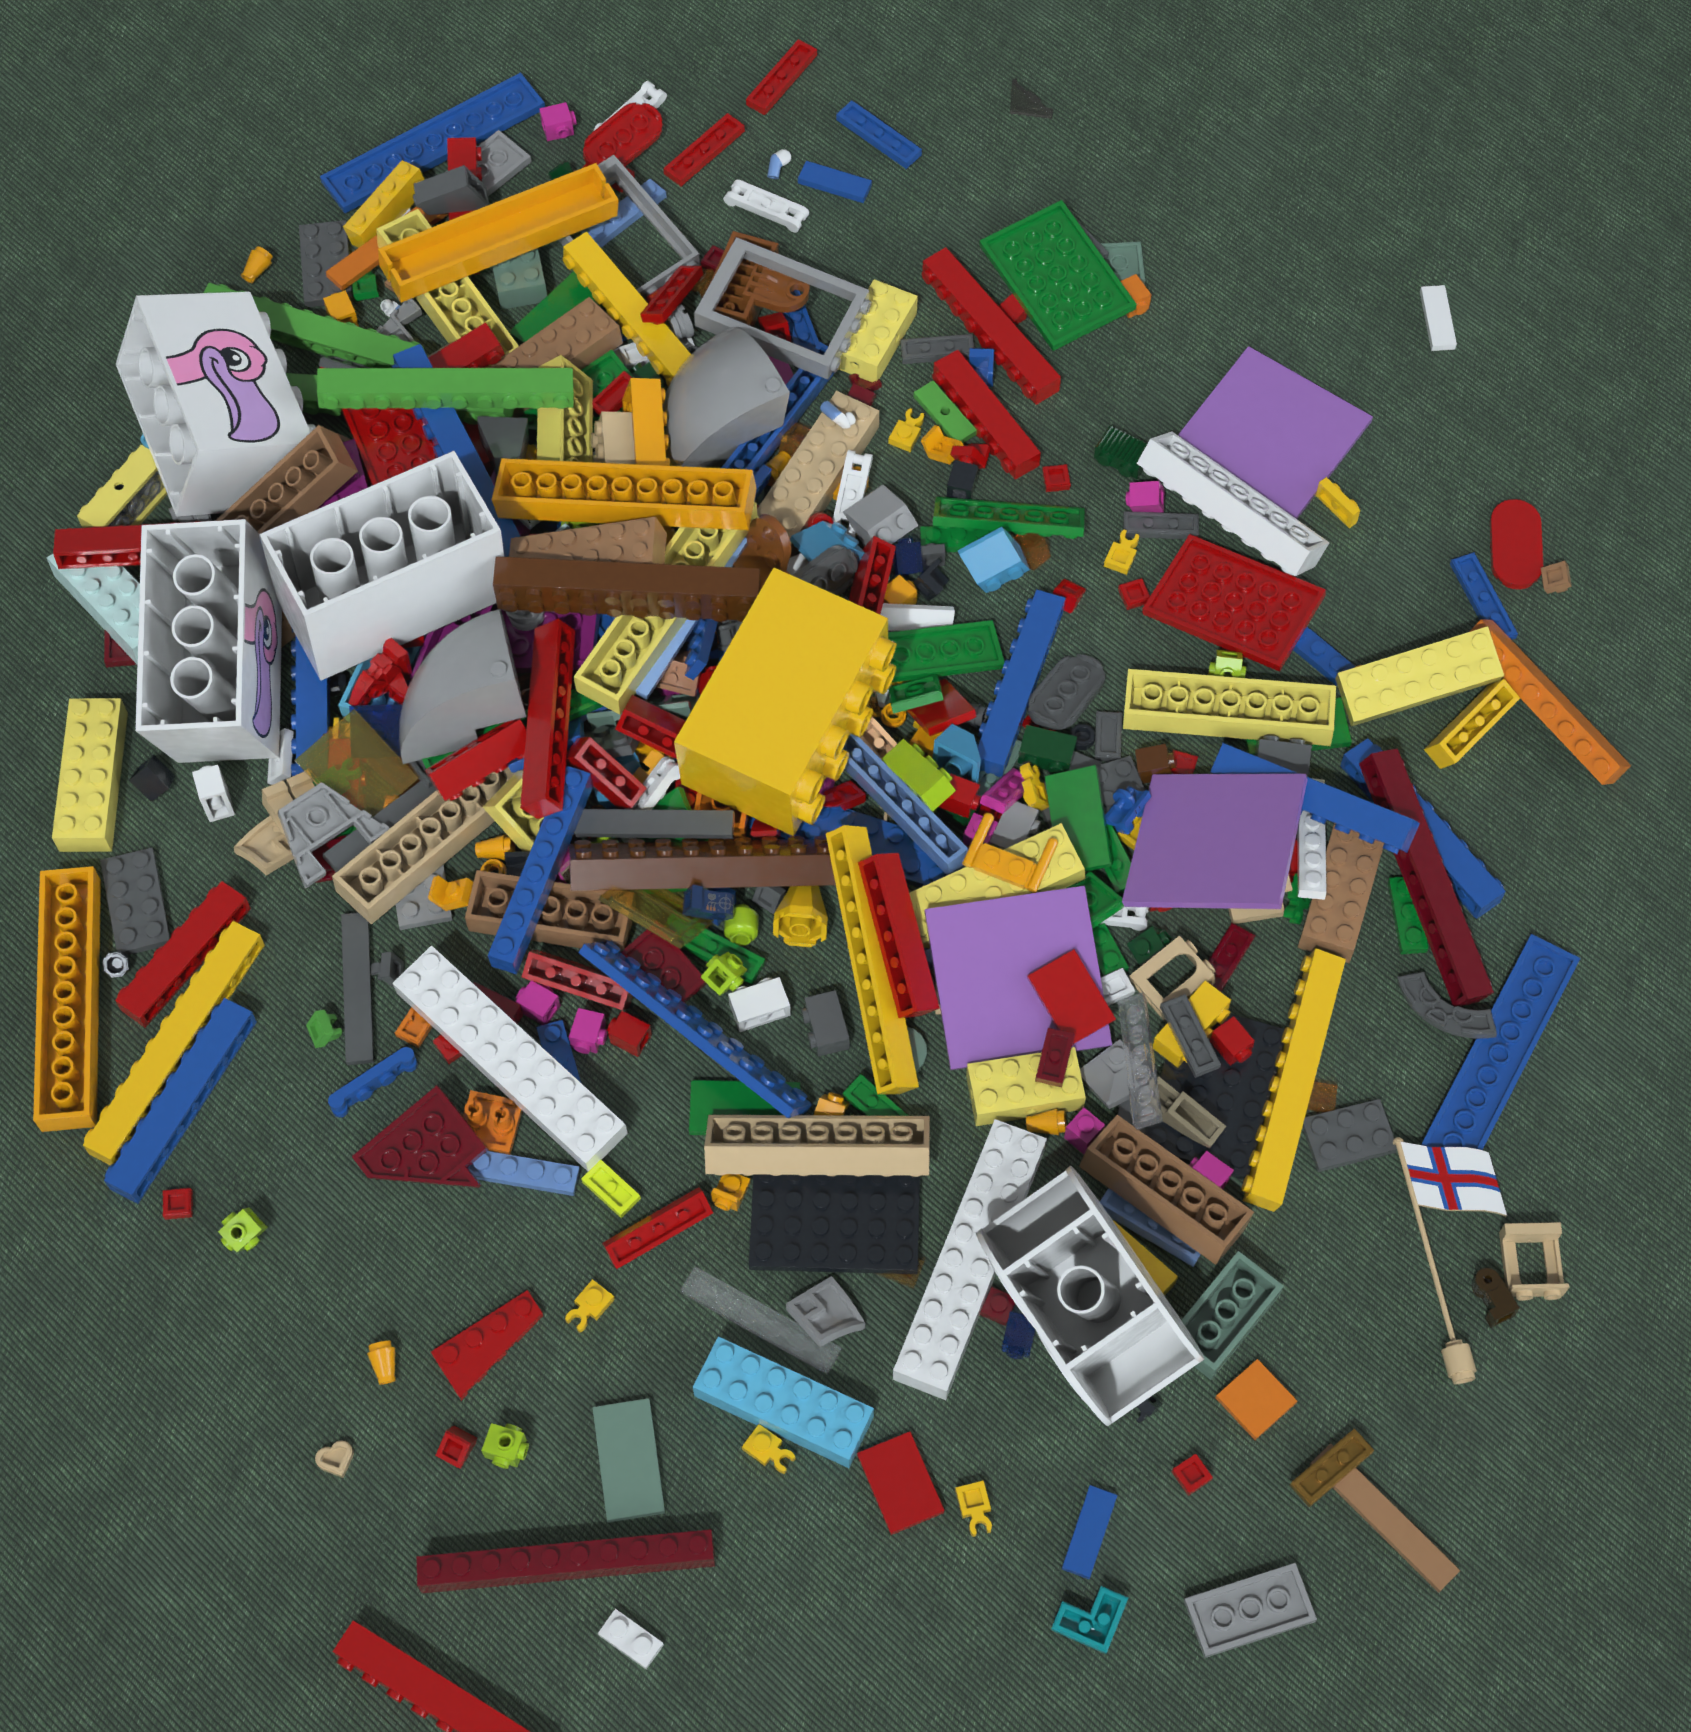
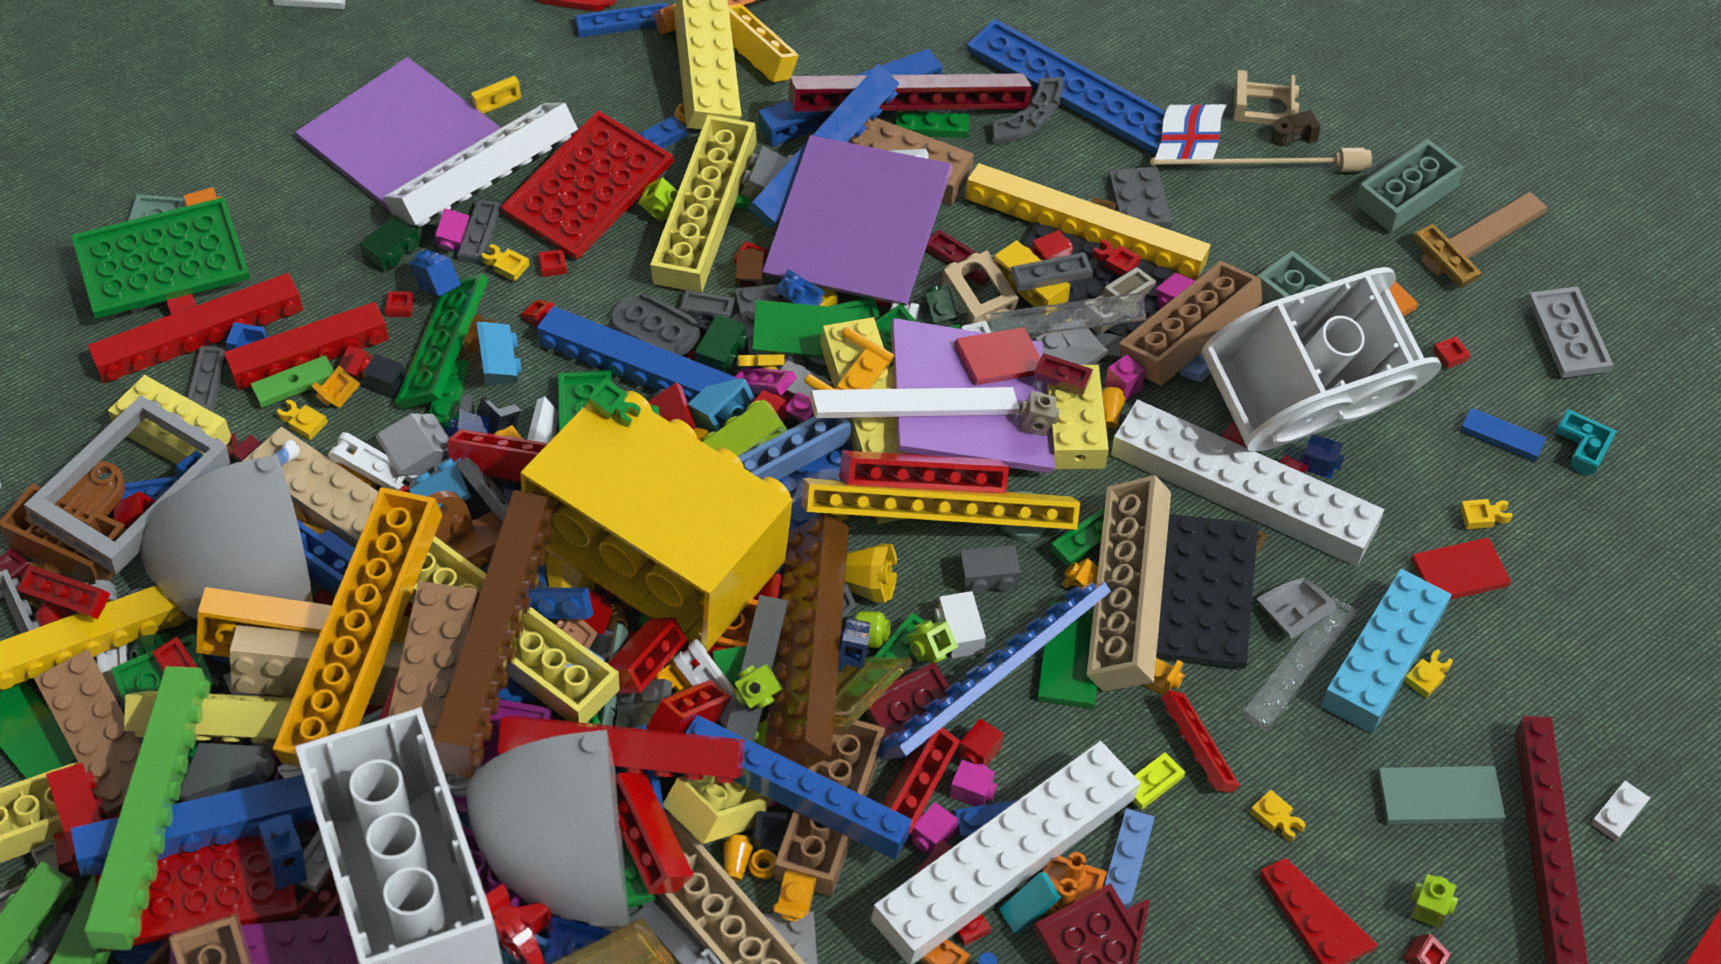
camera: 85 degrees left, 10 degrees down
none -> blue brick [408,250,461,296]
none -> green plate [587,378,641,427]
none -> lime brick [734,664,782,709]
none -> white tile [810,387,1019,418]
none -> teal tile [1000,872,1061,934]
none -> dark tan brick [1018,391,1059,437]
none -> red plate [1092,240,1141,276]
none -> sand green brick [1355,139,1464,233]

